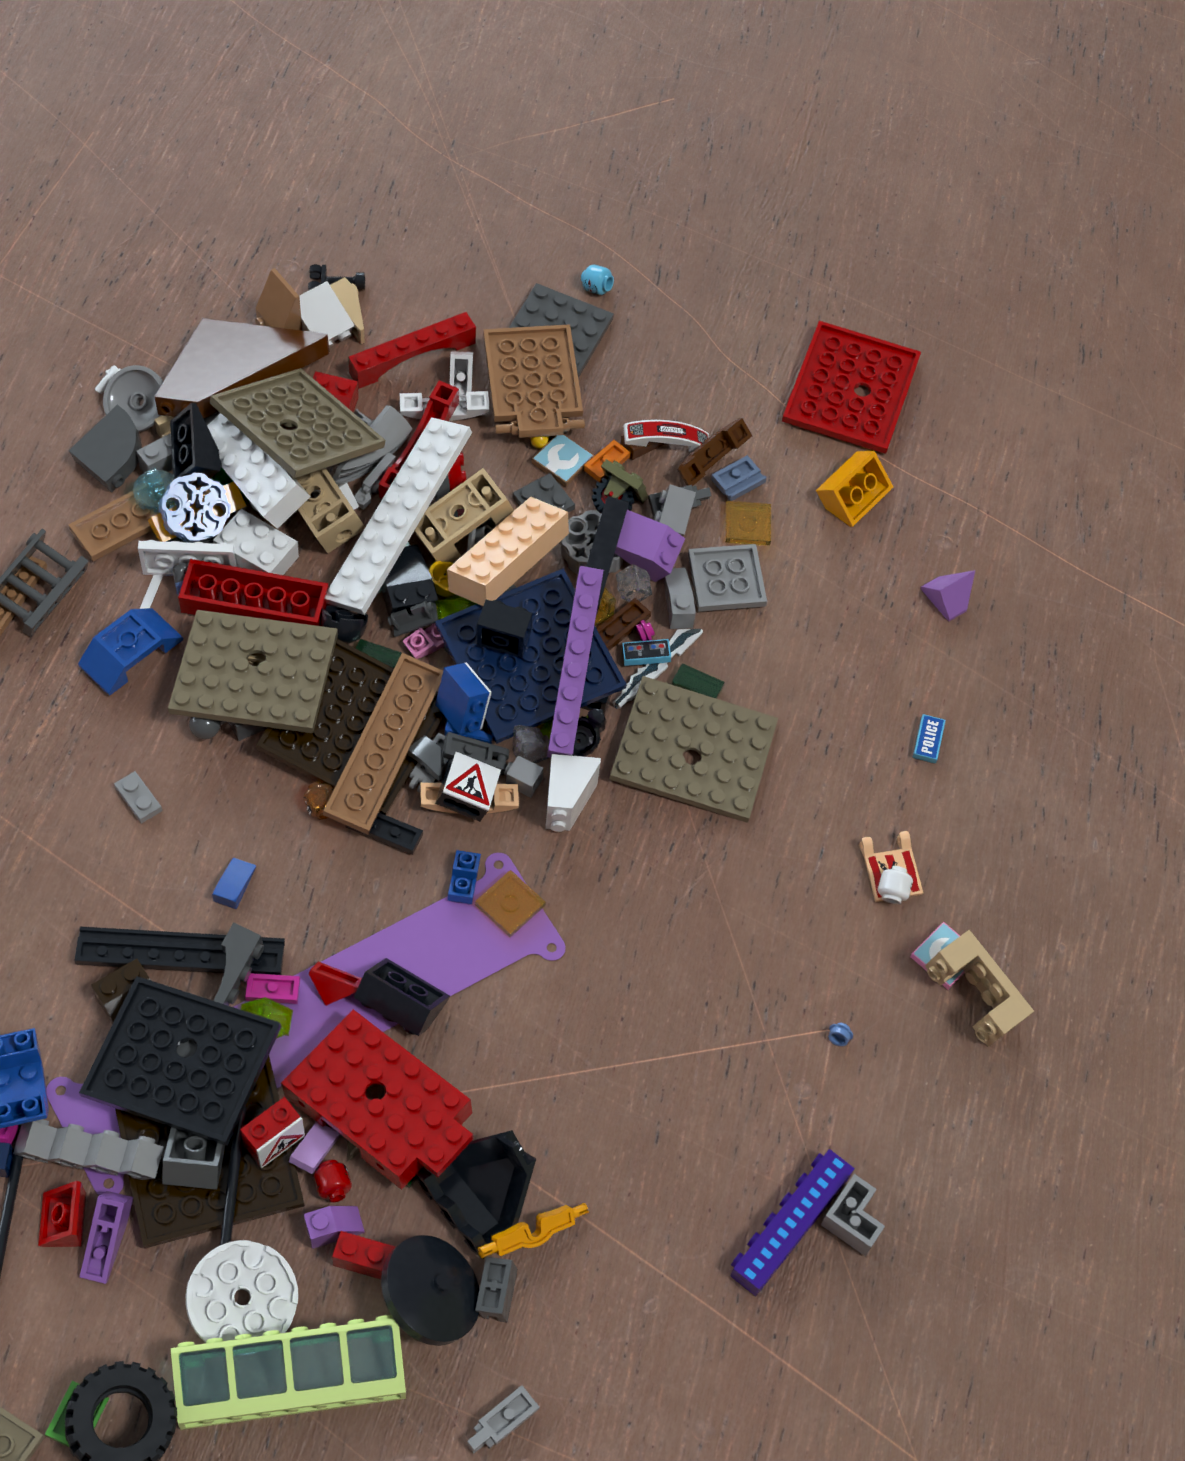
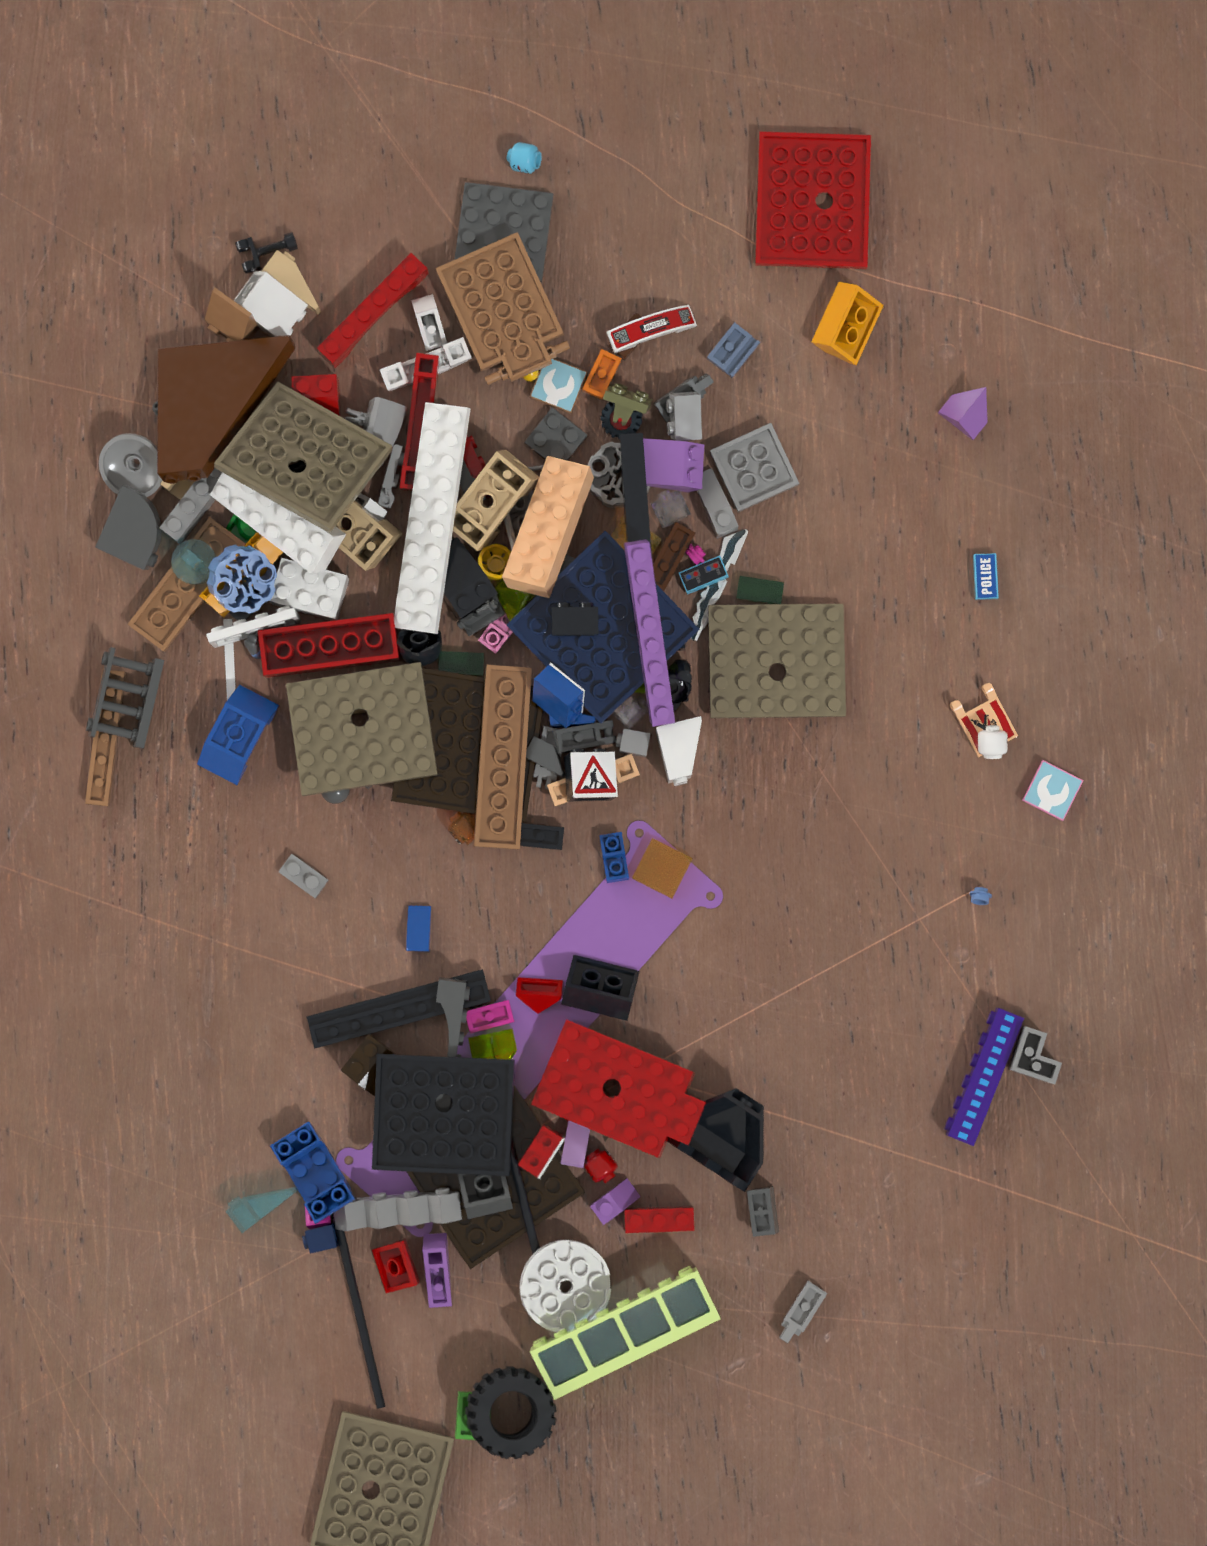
camera: 10 degrees left, 25 degrees up
white plate [95,366,121,394] -> none
black slope [170,403,221,488] -> none
black dish [381,1235,479,1346] -> none
light orange piece [478,1203,589,1259] -> none
reddish brown slope [677,418,752,486] -> none
clear yellow tile [725,501,771,545] -> none
tan plate [925,930,1034,1047] -> none

